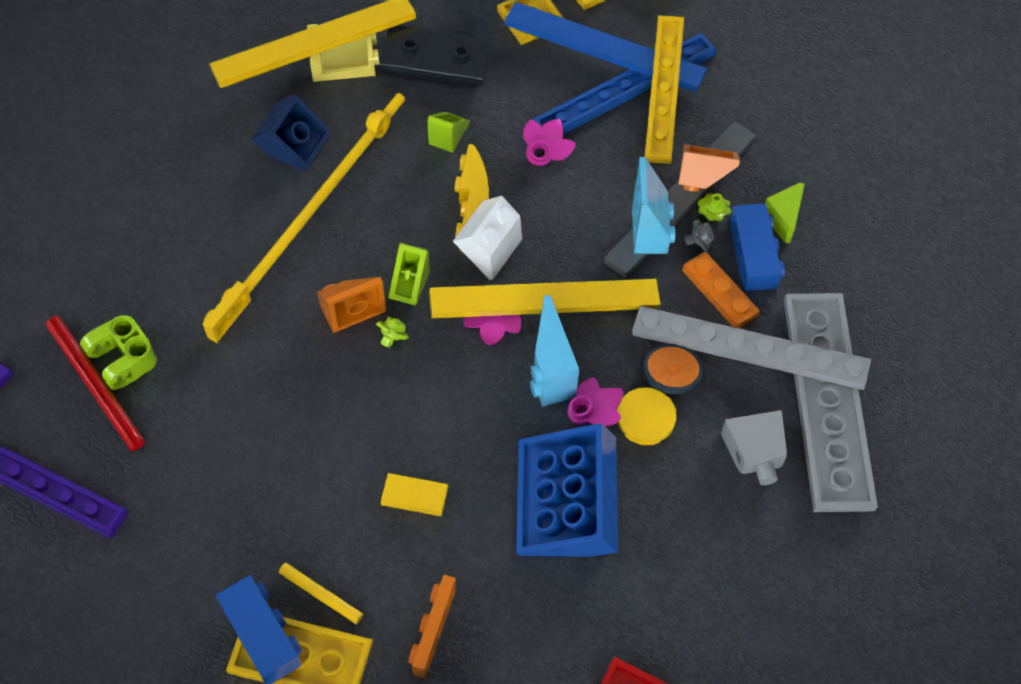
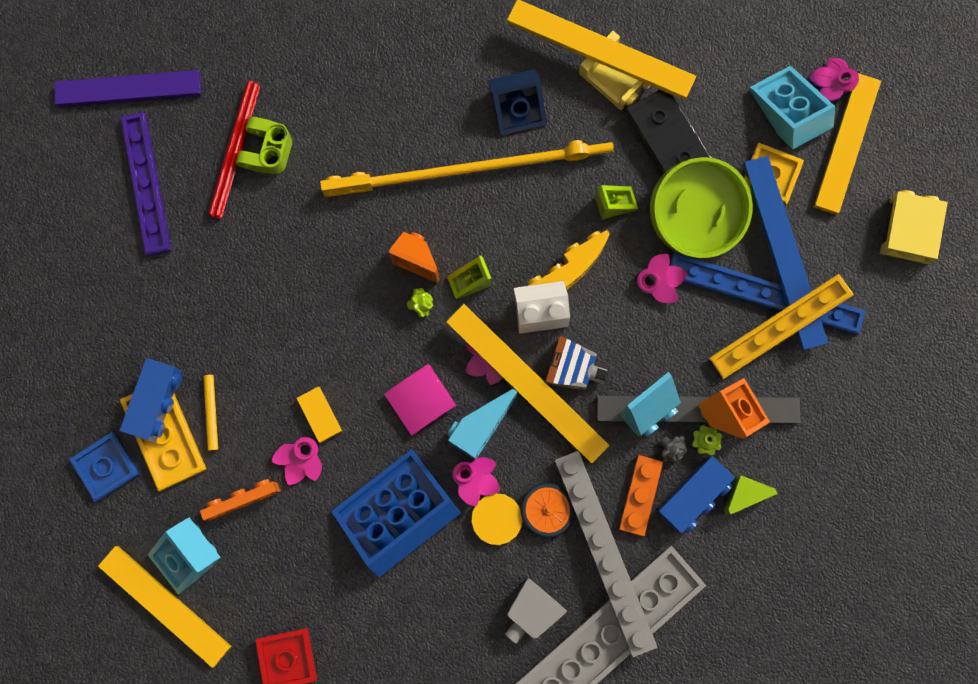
camera: 55 degrees right, 20 degrees up
none -> dark pink plate [272,437,322,485]
none -> dark pink slope [384,364,457,436]
none -> torso [545,336,607,390]
none -> lime piece [650,157,753,258]

